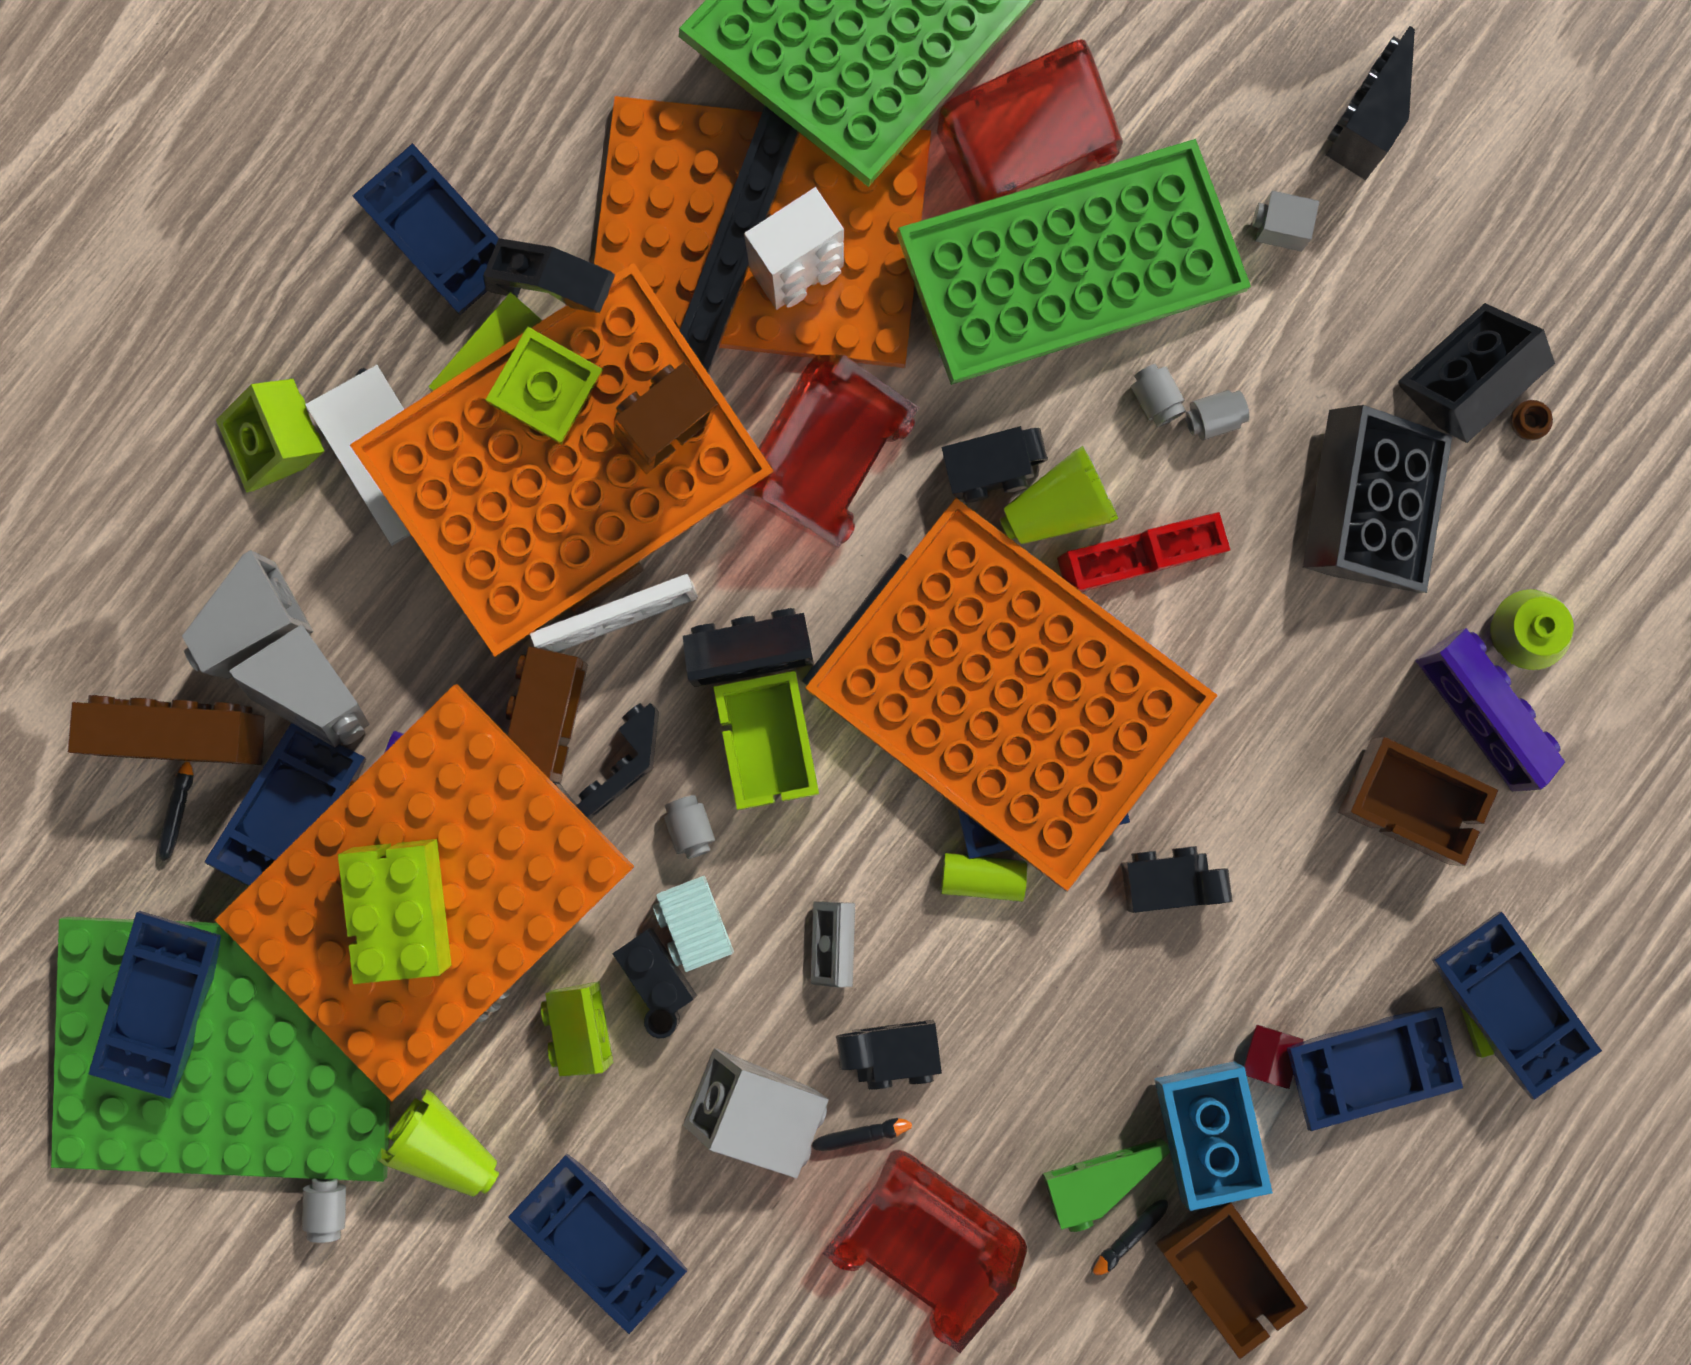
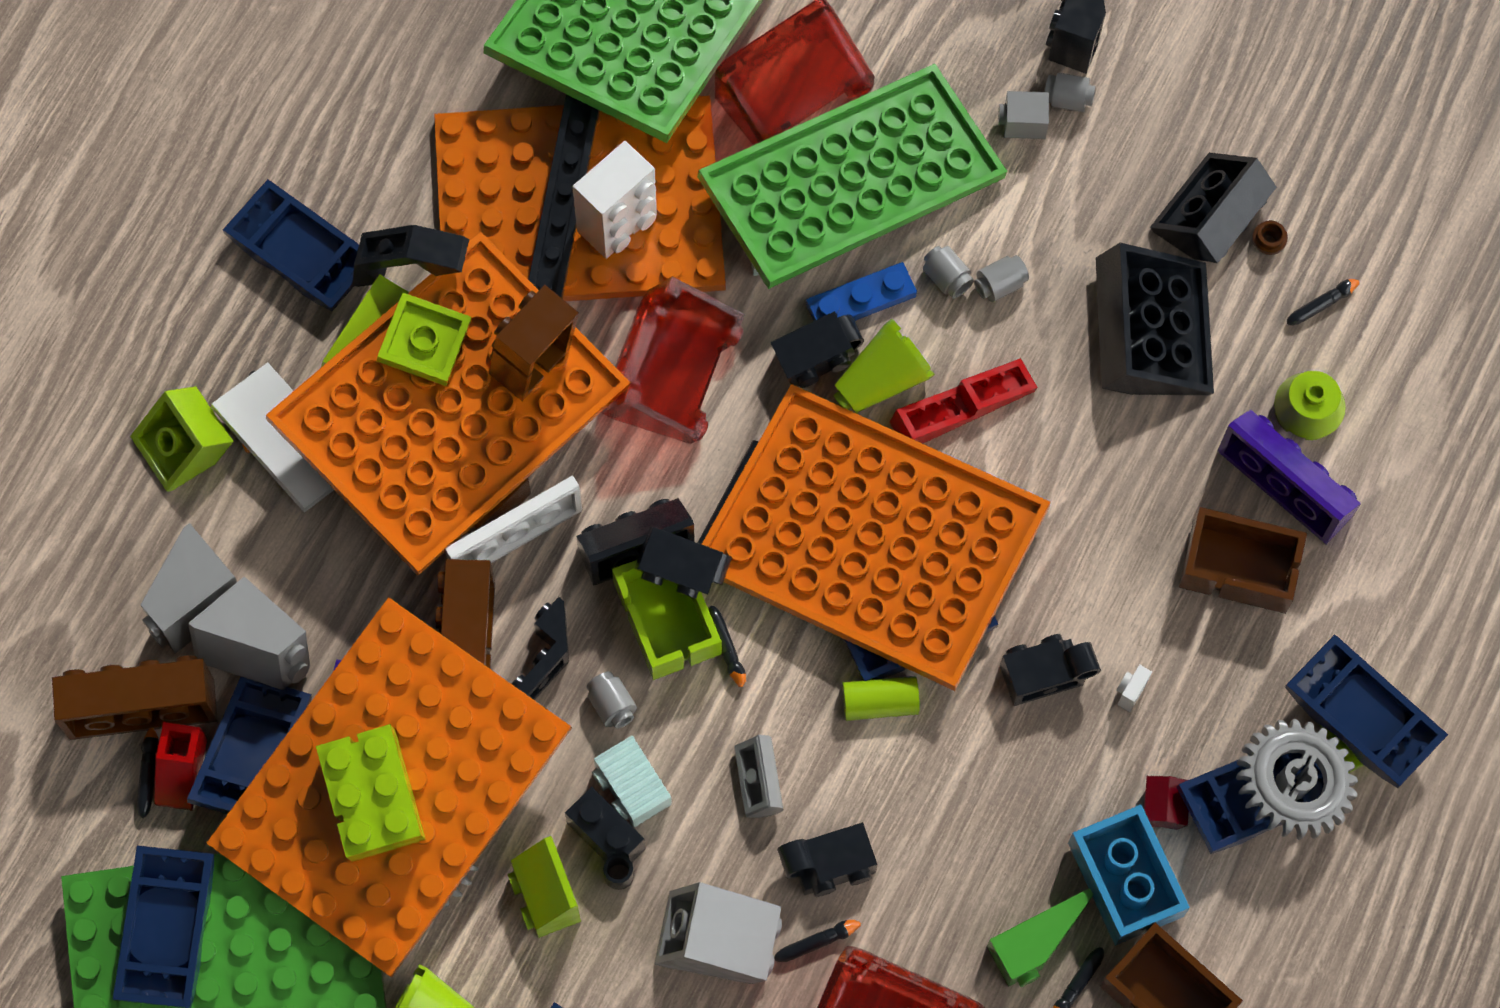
camera: 10 degrees left, 15 degrees down
none -> red slope [154,722,207,811]
none -> black hinge [634,527,732,599]
none -> black piece [708,606,746,687]
none -> blue plate [806,262,917,321]
none -> light grey brick [1045,73,1096,112]
none -> white plate [1116,664,1152,712]
none -> light grey gear [1236,719,1358,840]
none -> black piece [1287,279,1360,326]

